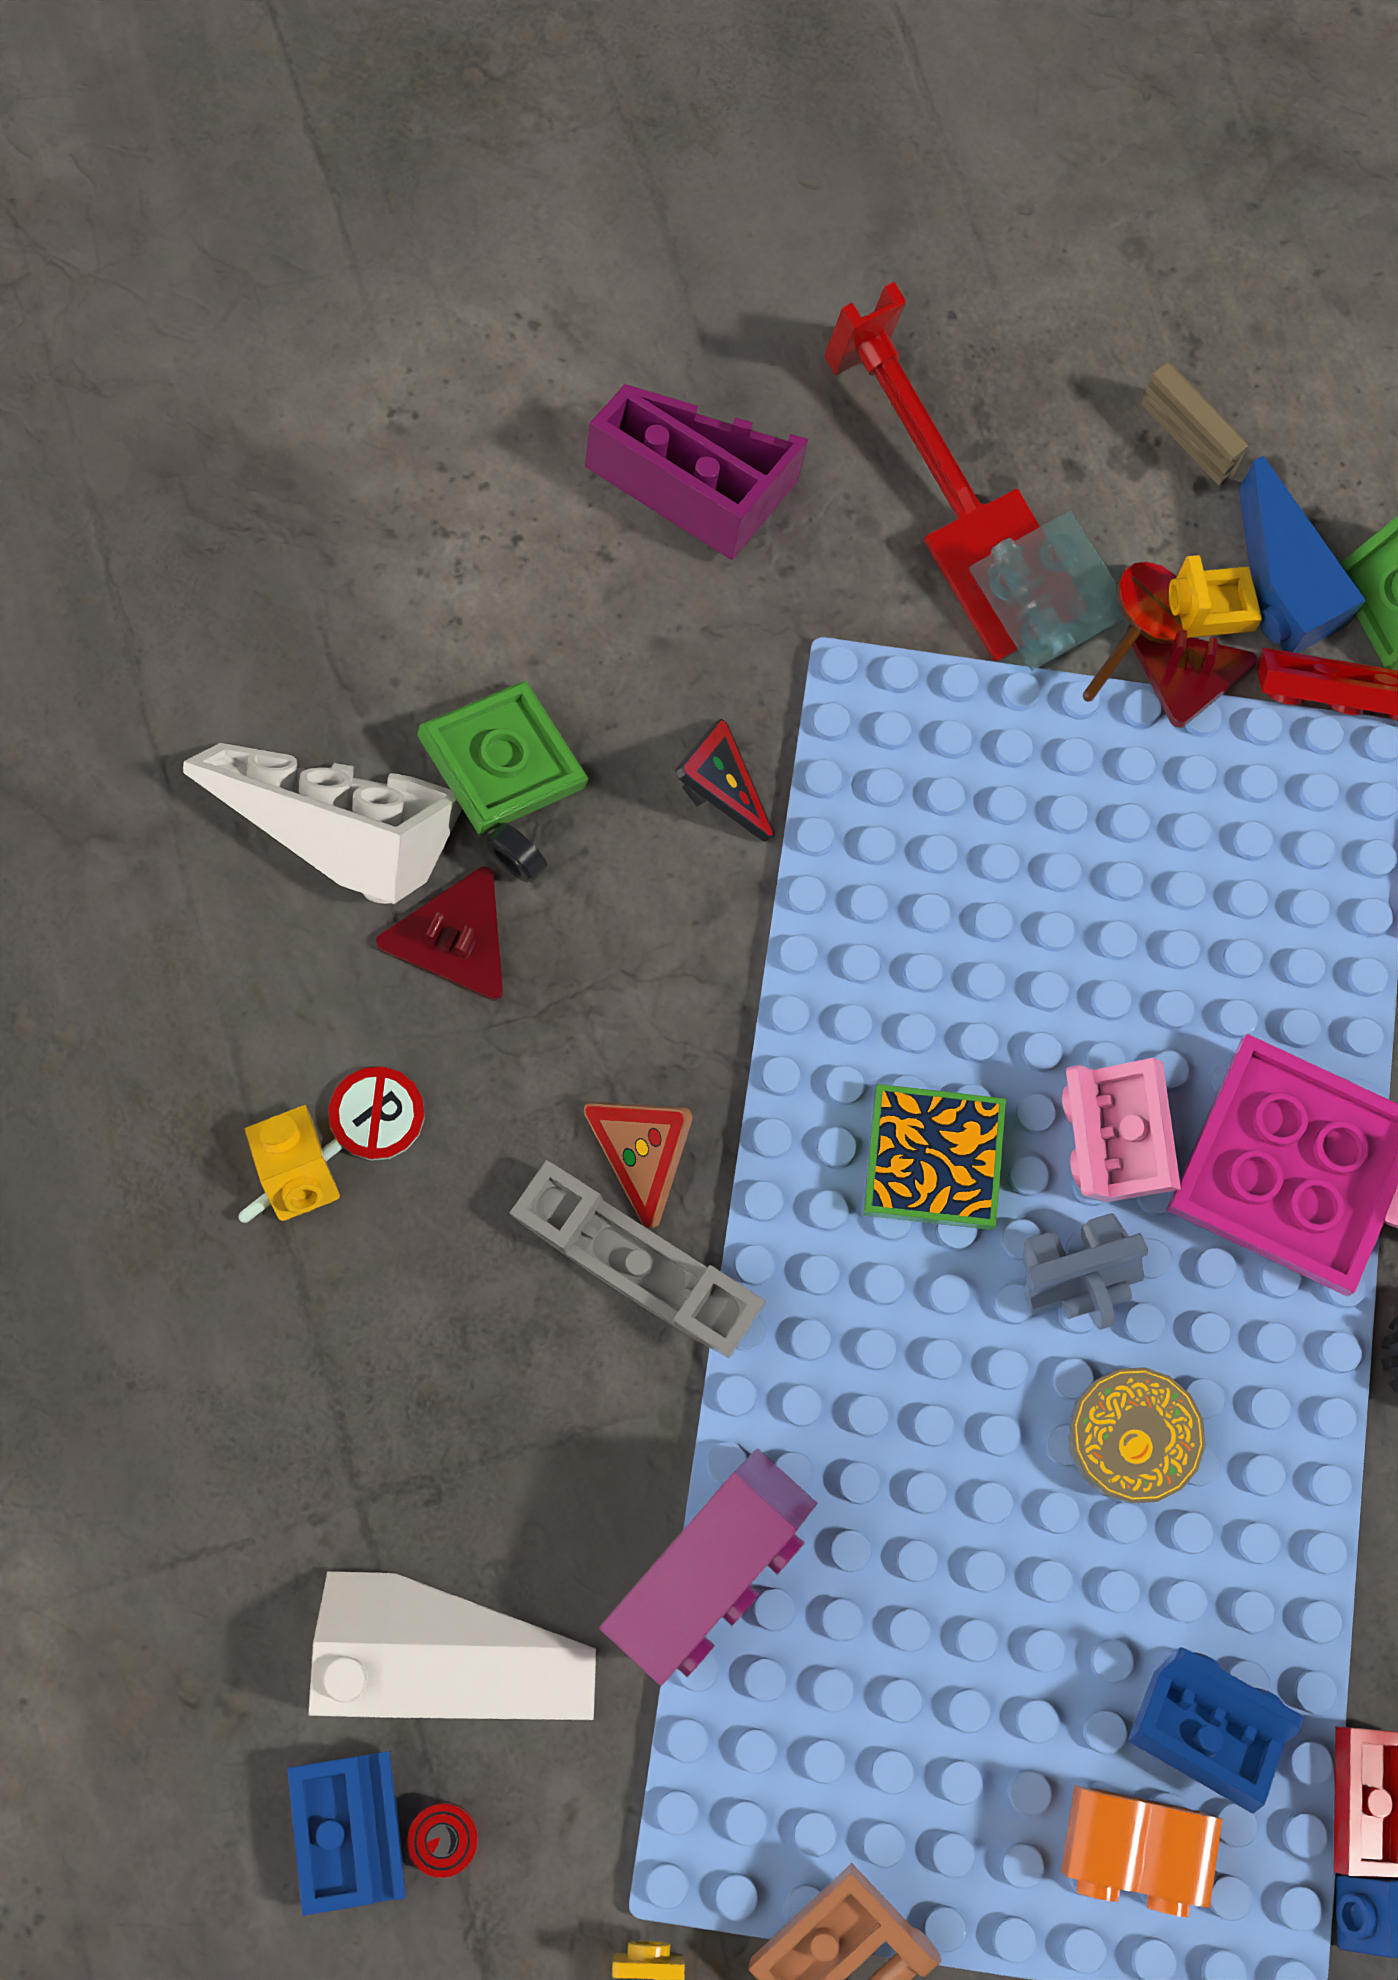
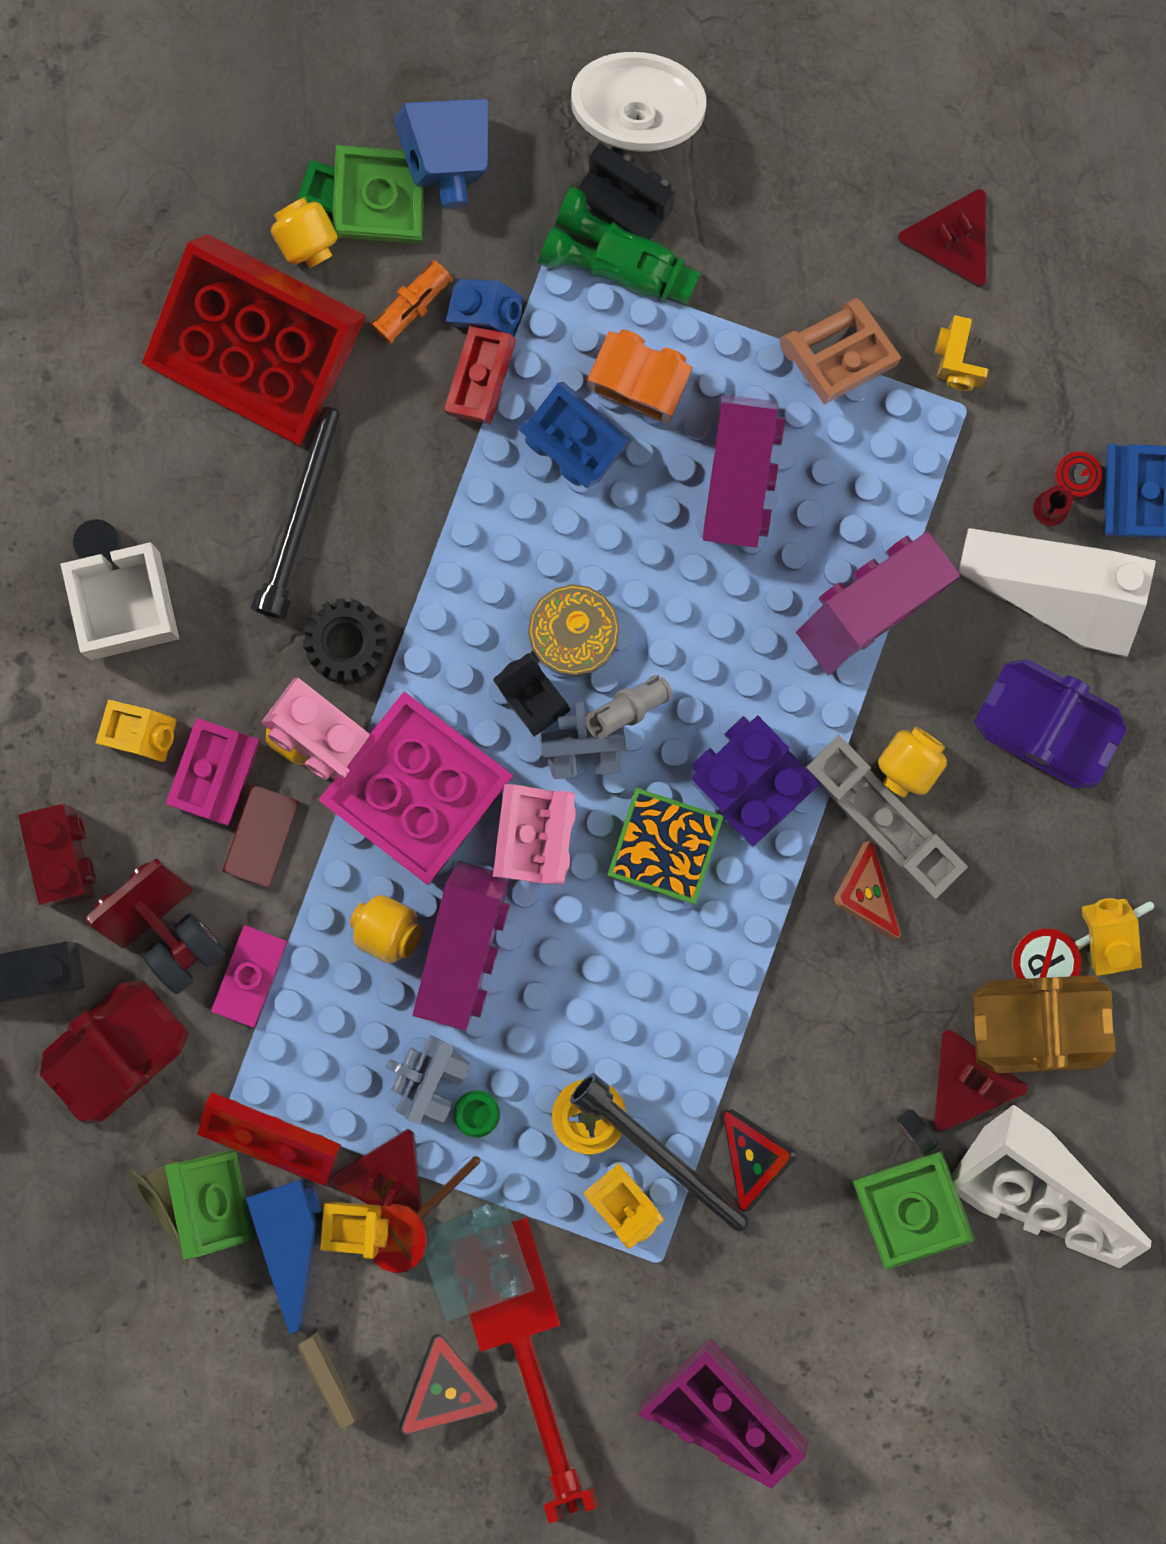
camera: 160 degrees left, 10 degrees up
none -> yellow head [350,895,422,963]
none -> sand blue hips [386,1035,470,1125]
none -> piece [399,1334,498,1435]
none -> magenta wedge [412,861,510,1031]
none -> green tile [453,1090,500,1138]
none -> black bracket [493,653,571,737]
none -> yellow gear [552,1079,626,1154]
none -> black piece [570,1073,748,1231]
none -> yellow bracket [583,1163,664,1249]
none -> light grey pin [585,675,672,740]
none -> dark purple plate [689,715,820,848]
none -> magenta wedge [702,394,785,548]
none -> yellow head [878,727,947,798]
none -> pearl gold shield [972,975,1116,1073]
none -> dark purple shield [974,659,1127,788]
none -> dark red pin [1033,486,1073,527]

